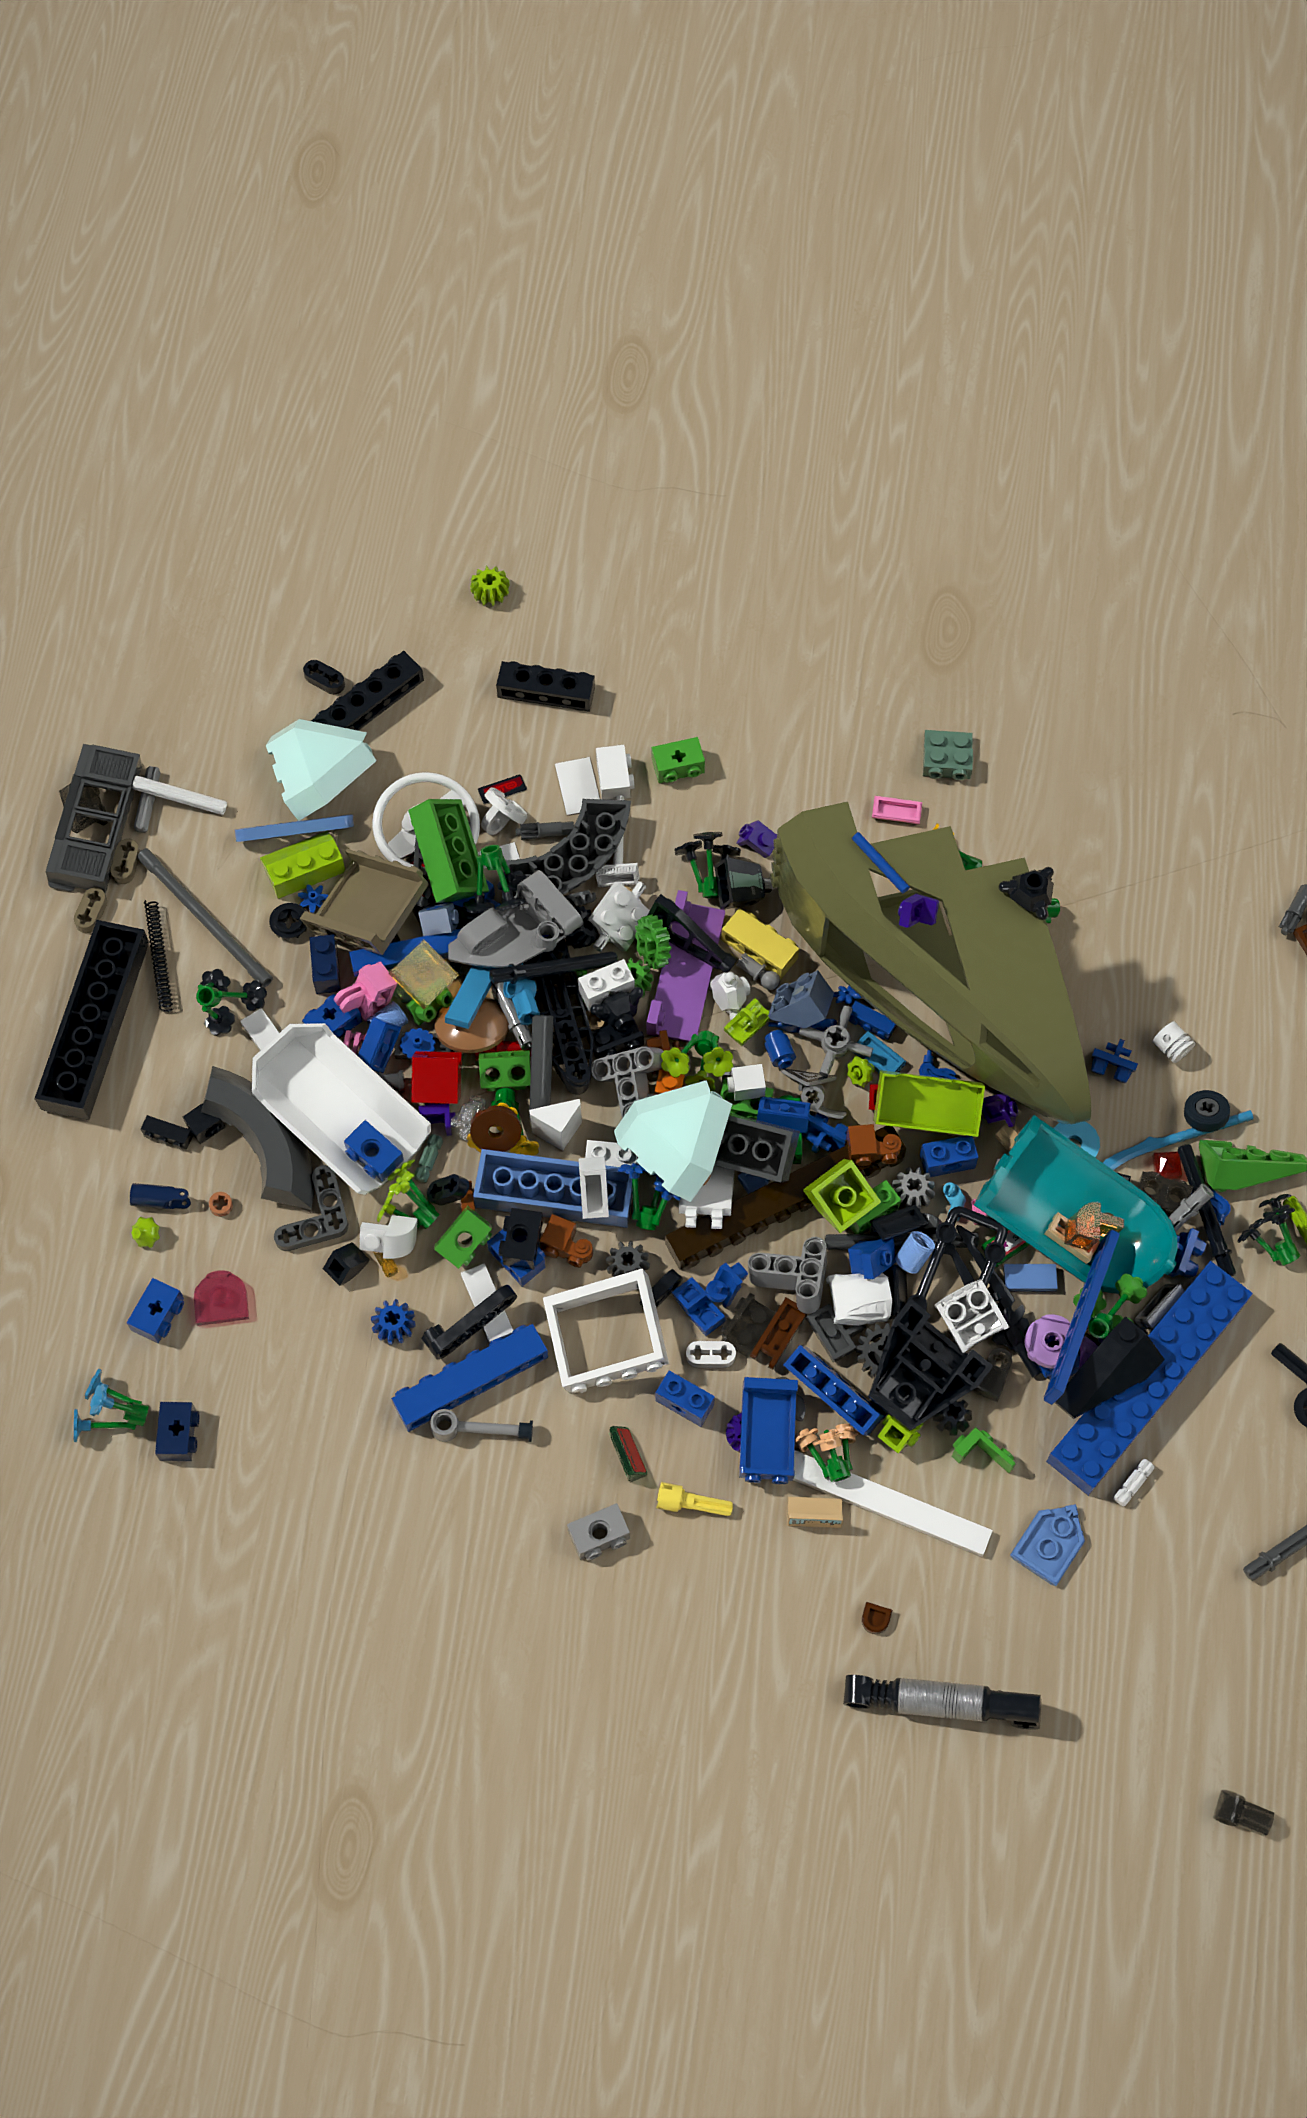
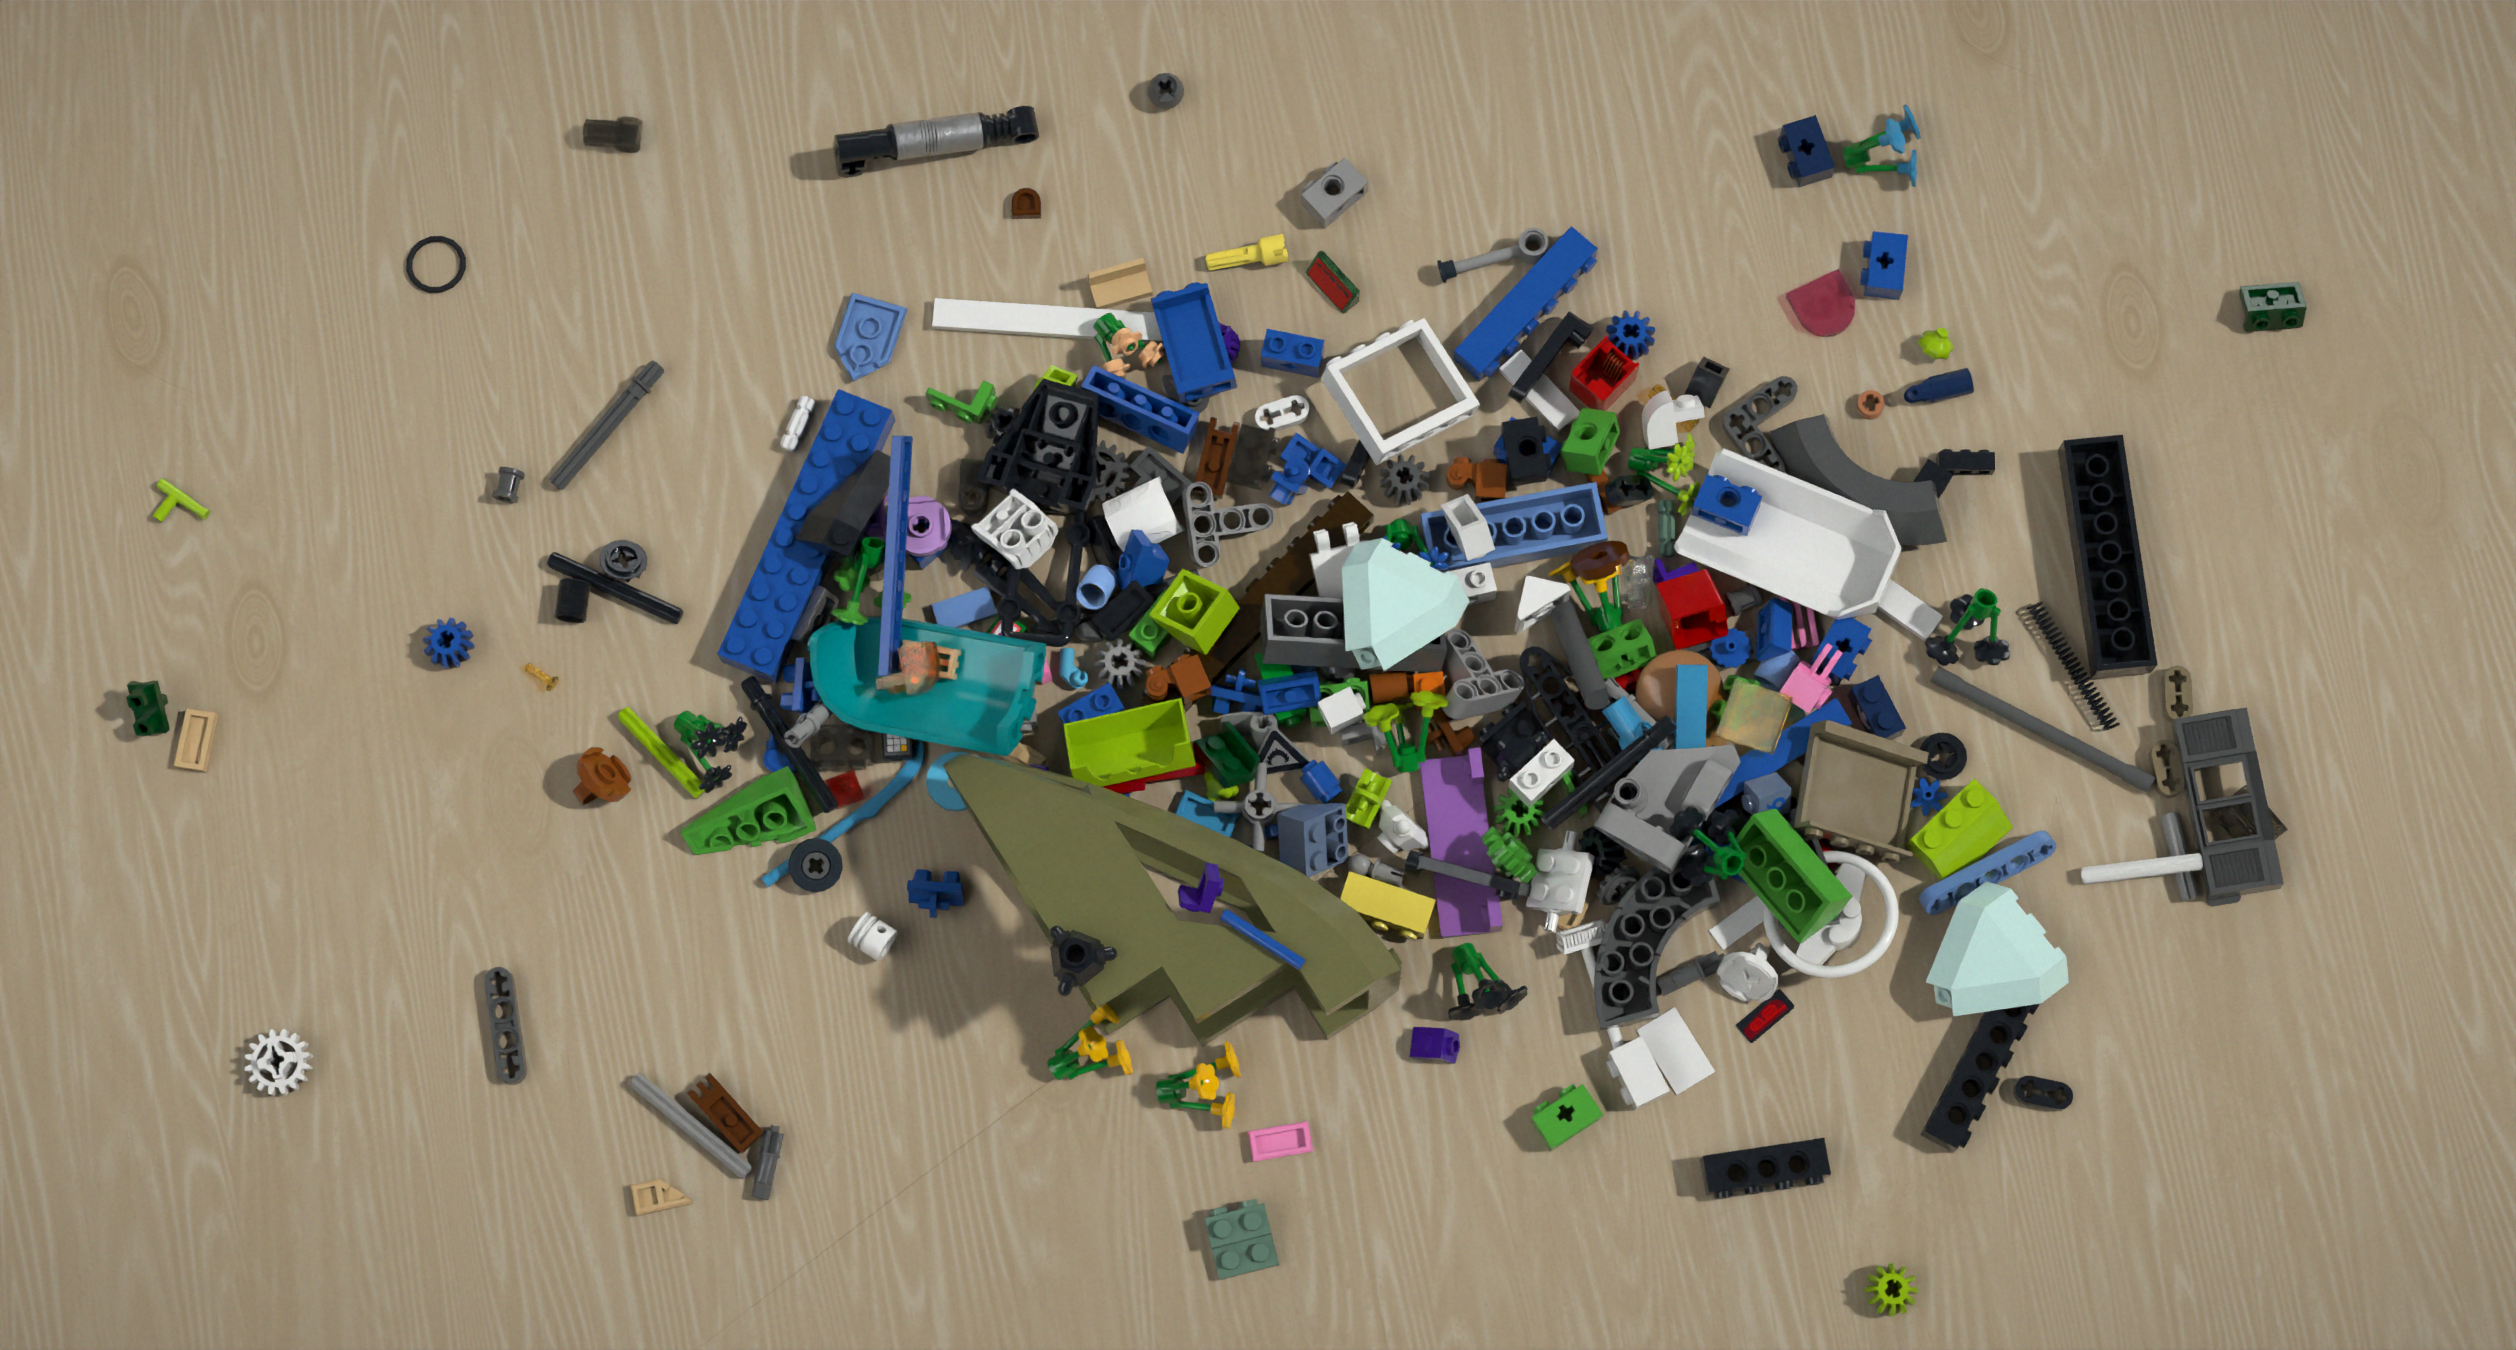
camera: 165 degrees right, 10 degrees up
black torso [714,857,773,910] -> none
none -> dark grey piece [1148,73,1184,109]
none -> dark green bracket [1192,721,1260,789]
none -> red piece [1569,335,1640,411]

